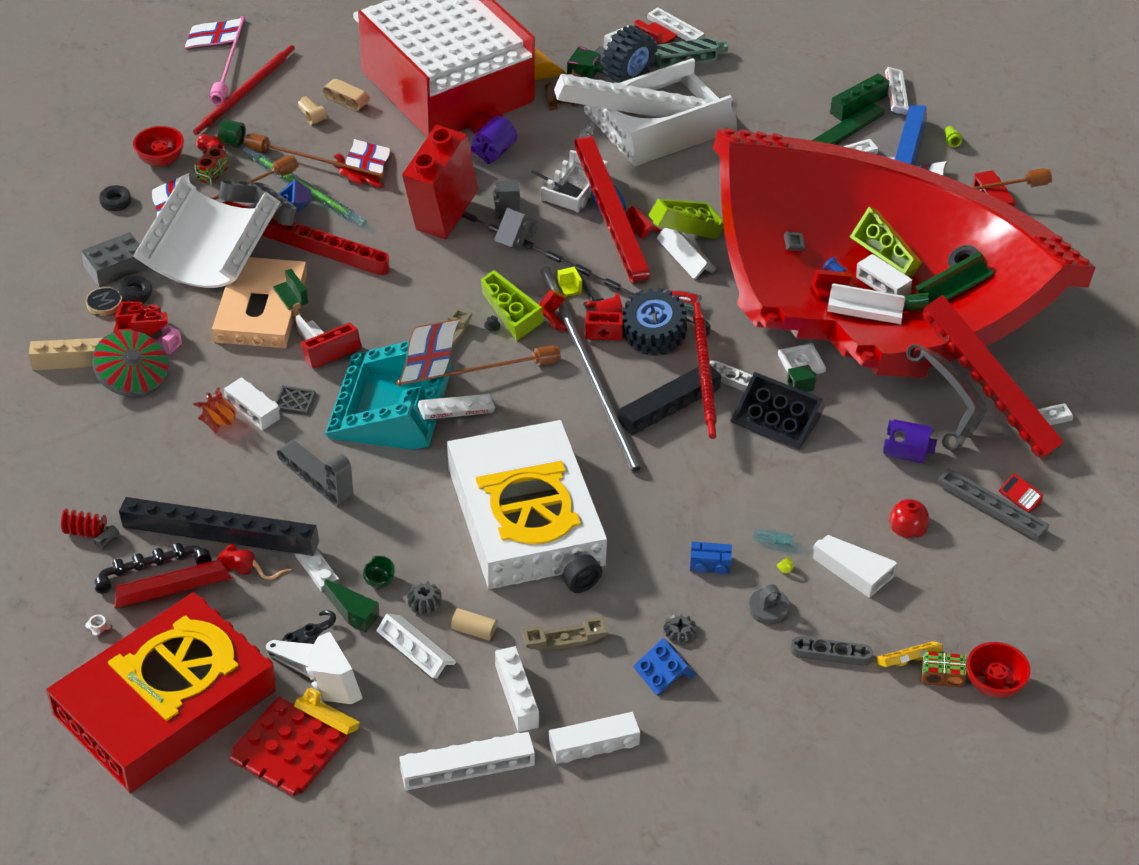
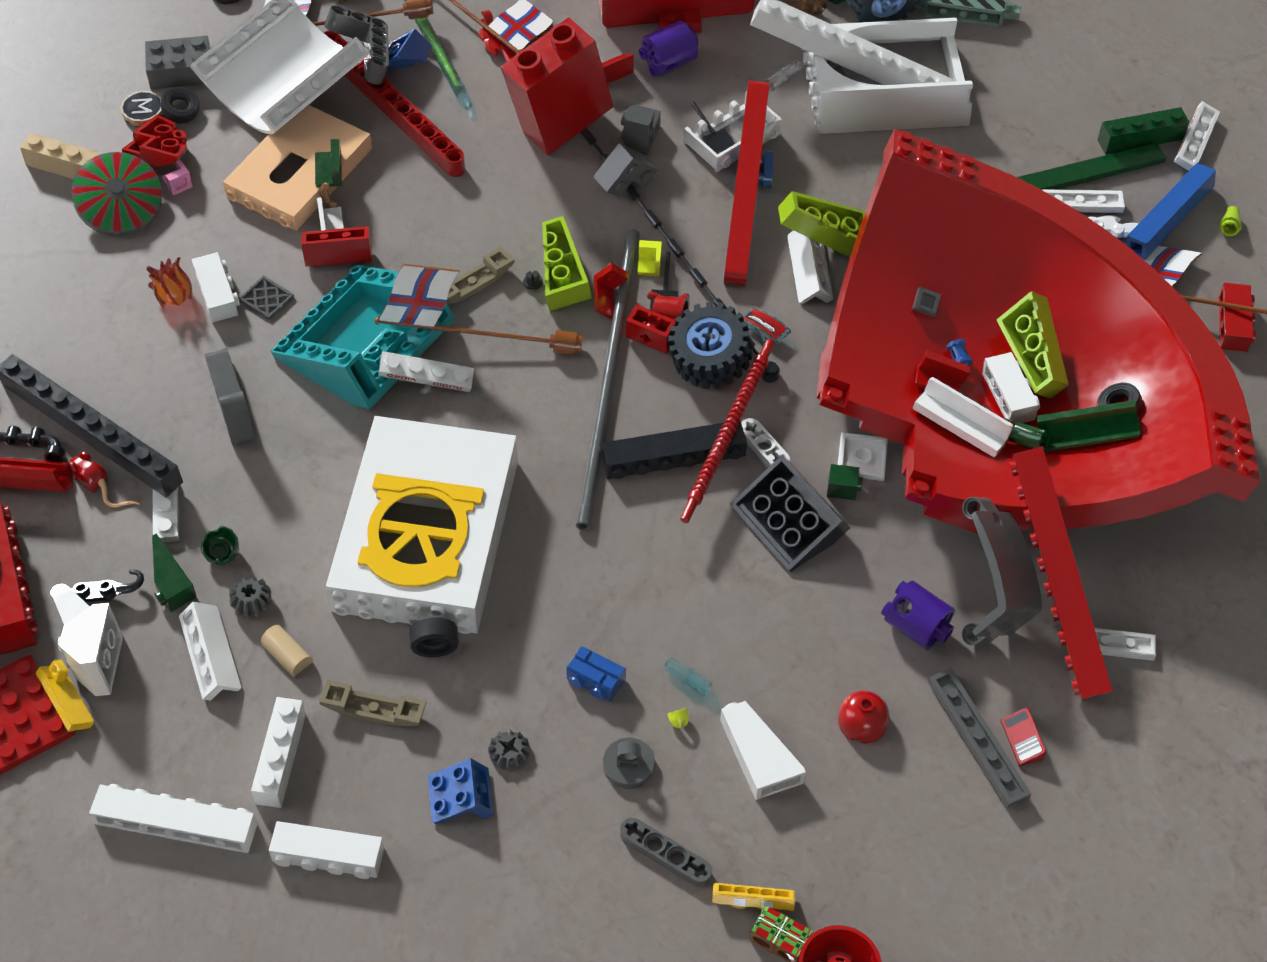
camera: 25 degrees right, 10 degrees up
red panel [625,205,662,240] -> none

